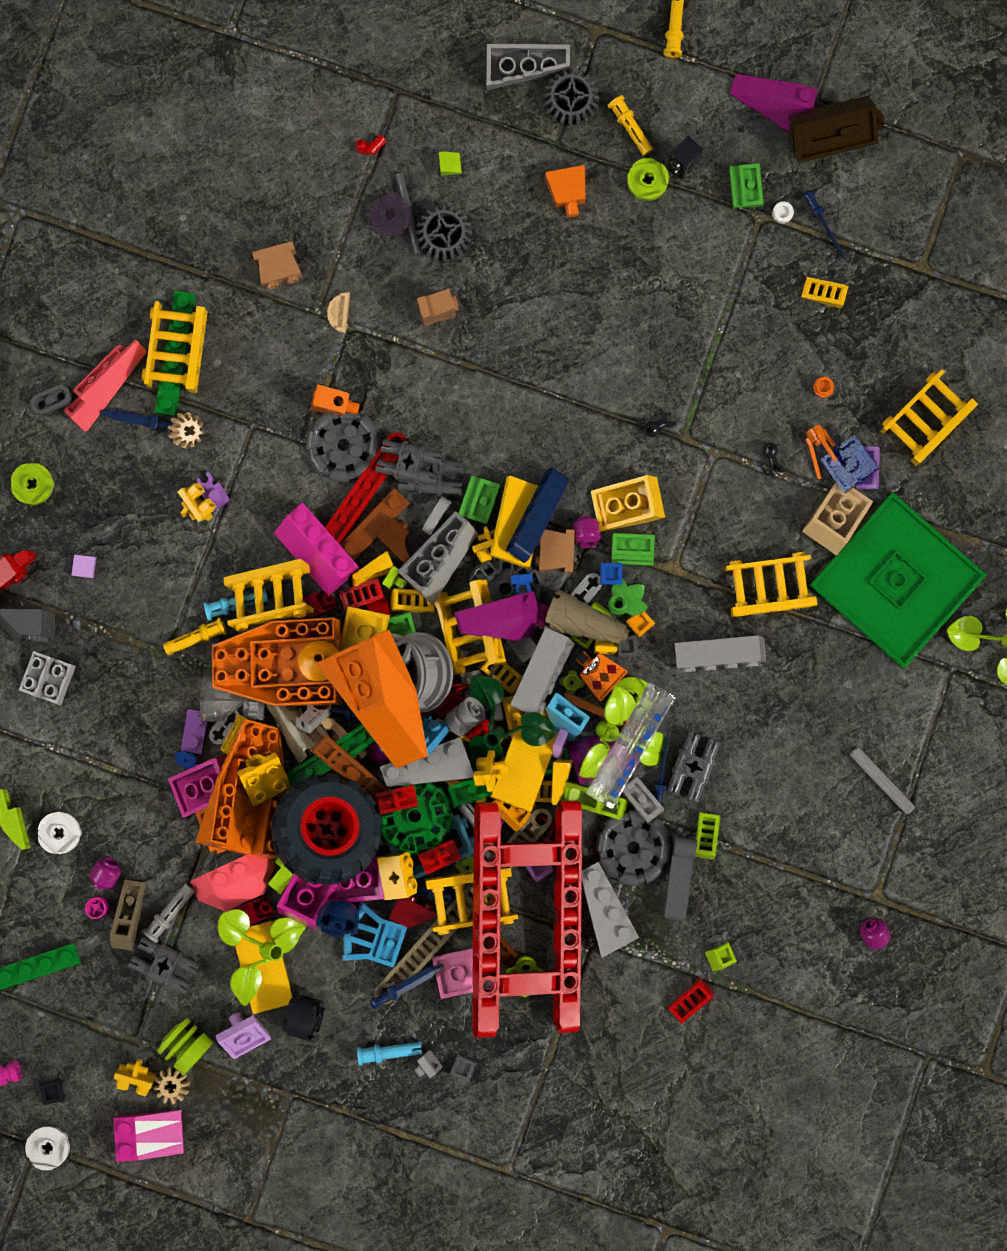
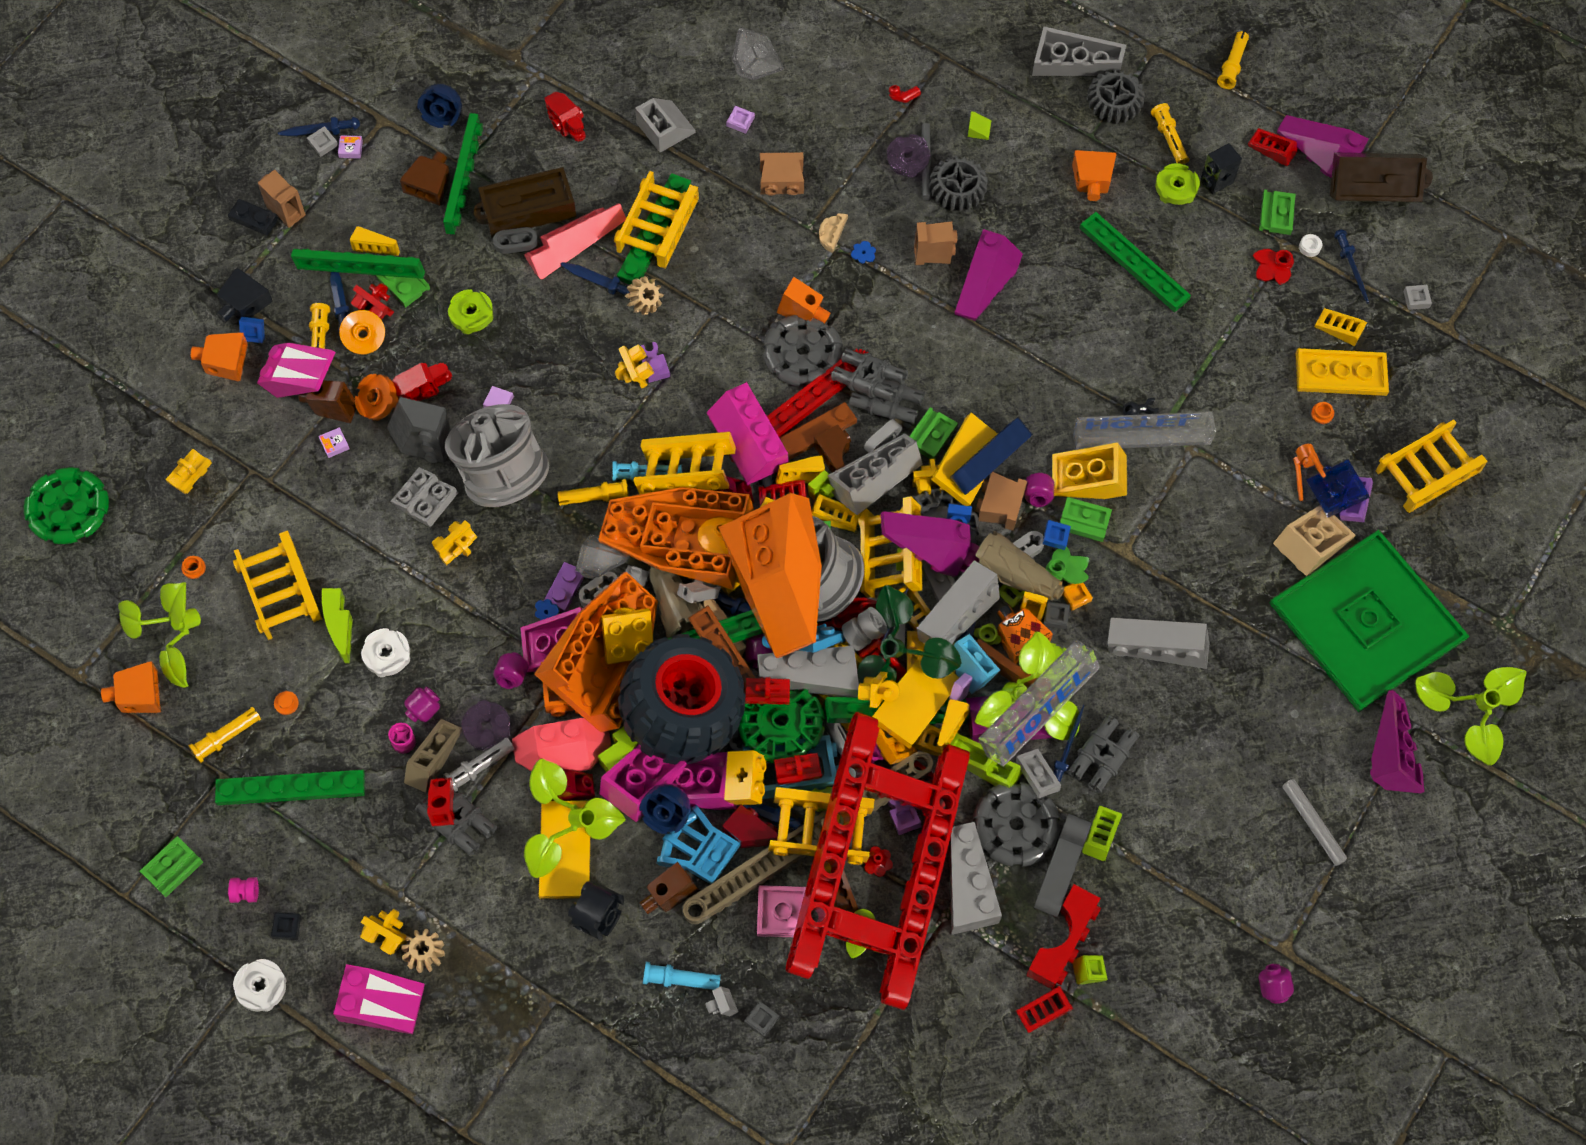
camera: 10 degrees right, 20 degrees down
lime wheel [156,1017,214,1076] -> none
lavender tile [216,1013,271,1059] -> none
dark blue sword [370,964,444,1009] -> none
yellow fence [725,552,817,617] -> none
black arm [762,443,784,476] -> none
none -> red leg [427,778,454,826]
none -> yellow hips [432,521,477,565]
none -> light grey wheel [445,404,549,507]
none -> clear purple plate [461,700,511,750]
none -> dark brown piece [474,167,576,238]
none -> magenta head [493,653,528,689]
none -> red hinge [544,92,586,142]
none -> light grey slope [635,98,696,152]
none -> reddish brown torso [639,862,700,914]
none -> lavender tile [726,106,755,134]
none -> clear slope [732,27,784,80]
none -> blue plant [851,241,876,264]
none -> red plant [863,847,893,877]
none -> magenta wedge [954,229,1023,321]
none -> red arch [1026,884,1101,990]
none -> clear brick [1073,412,1216,450]
none -> green plate [1080,212,1191,313]
none -> red slope [1248,128,1297,166]
none -> red plate [1253,249,1294,285]
none -> yellow tile [1296,348,1389,396]
none -> magenta wedge [1370,690,1424,793]
none -> light grey plate [1403,285,1432,310]

